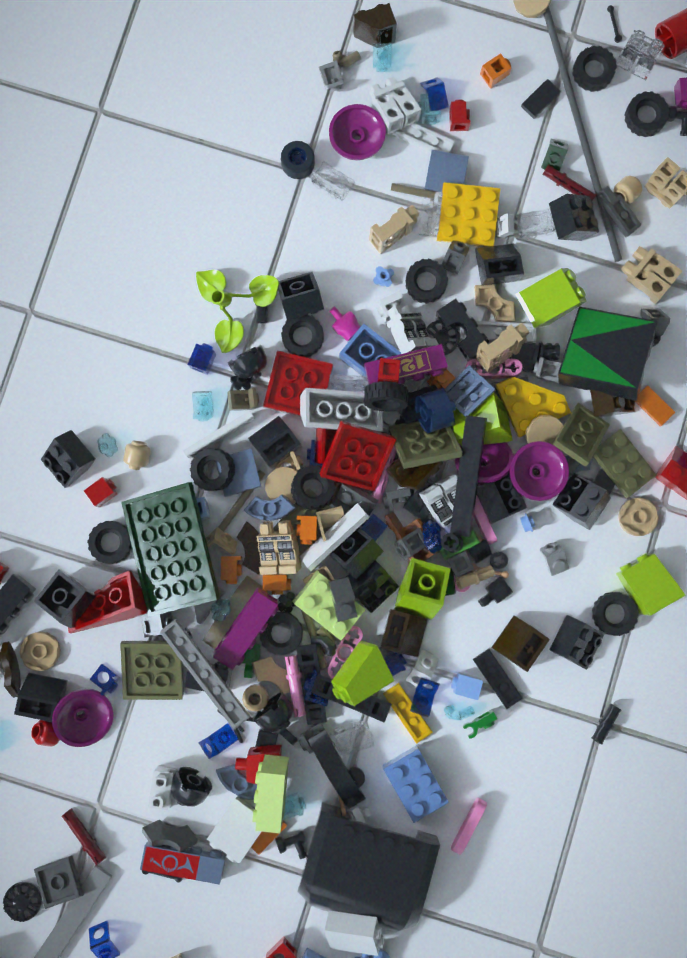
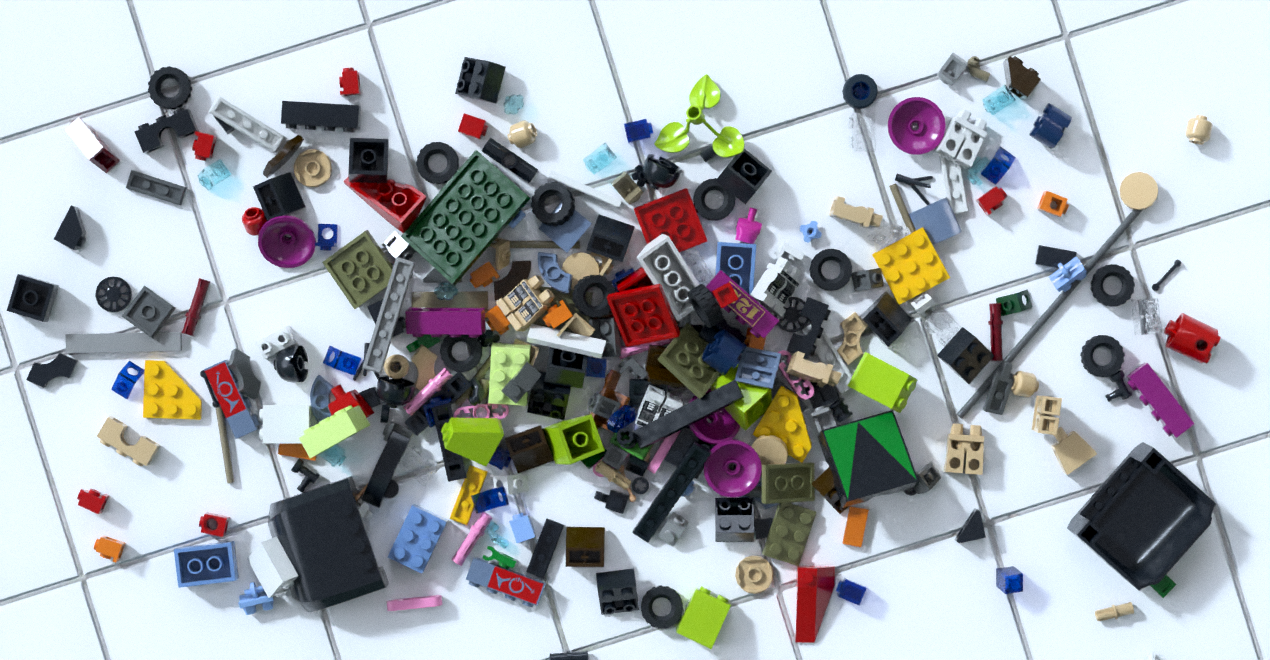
camera: 50 degrees right, 5 degrees up
none -> yellow plate [143,360,202,420]
none -> dark tan piece [215,407,235,484]
none -> bright pink pin [451,511,493,566]
none -> brick [465,556,546,607]
none -> black piece [481,137,538,183]
none -> black tile [632,441,711,543]
none -> black plant [895,173,933,205]
none -> dark blue brick [1029,103,1072,149]
none -> light blue hips [1049,257,1087,292]

